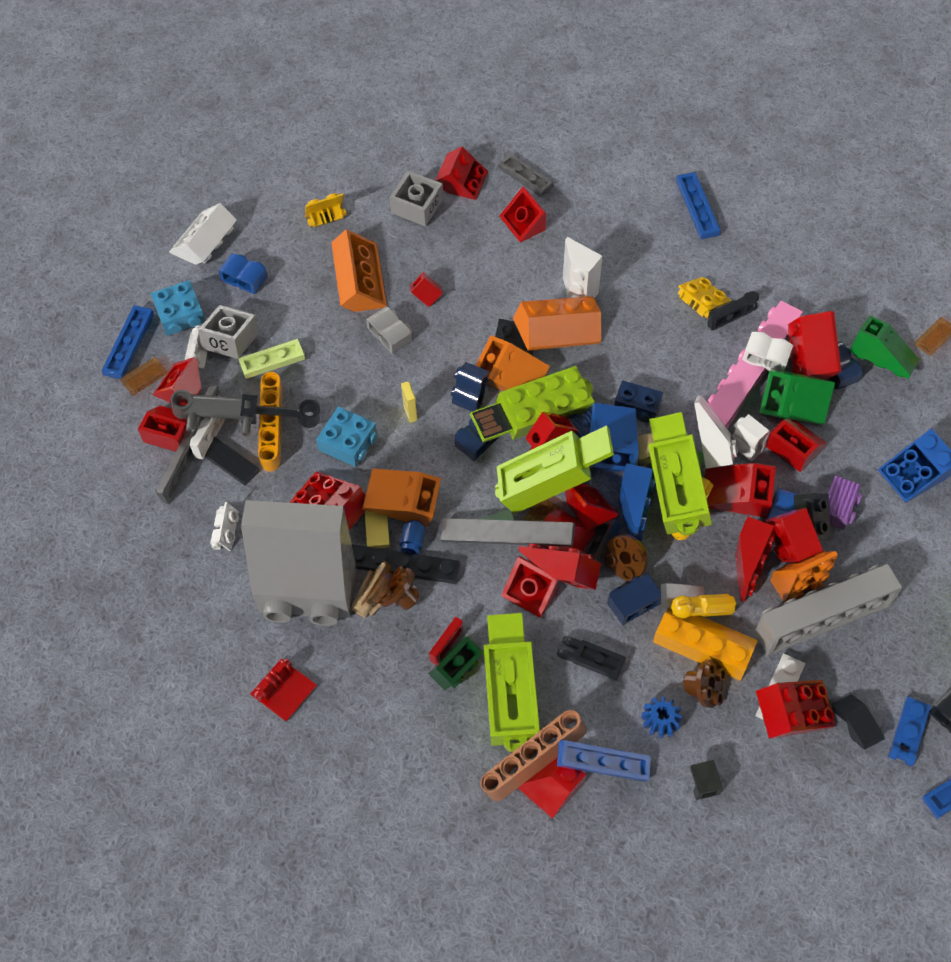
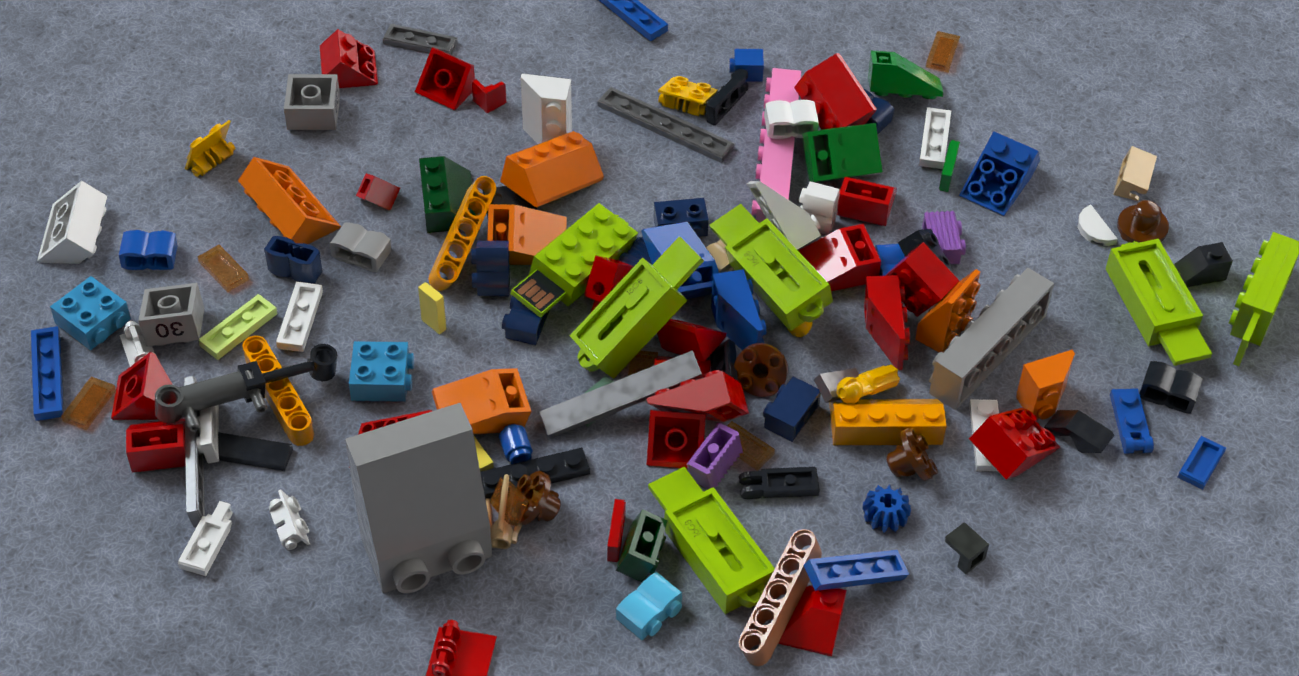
camera: 30 degrees left, 10 degrees down
none -> white hinge [178,501,233,576]
none -> clear orange tile [197,244,249,292]
none -> dark blue brick [264,236,323,284]
none -> white plate [276,282,323,352]
none -> dark green slope [419,156,476,233]
none -> light orange beam [428,176,496,291]
none -> red panel [472,79,507,113]
none -> flat silver tile [597,87,735,163]
none -> medium azure brick [616,572,682,640]
none -> medium lavender brick [686,423,743,489]
none -> clear orange tile [727,421,775,471]
none -> blue brick [729,49,764,82]
none -> white plate [919,107,951,169]
none -> green tile [939,140,960,192]
none -> orange slope [1016,350,1075,420]

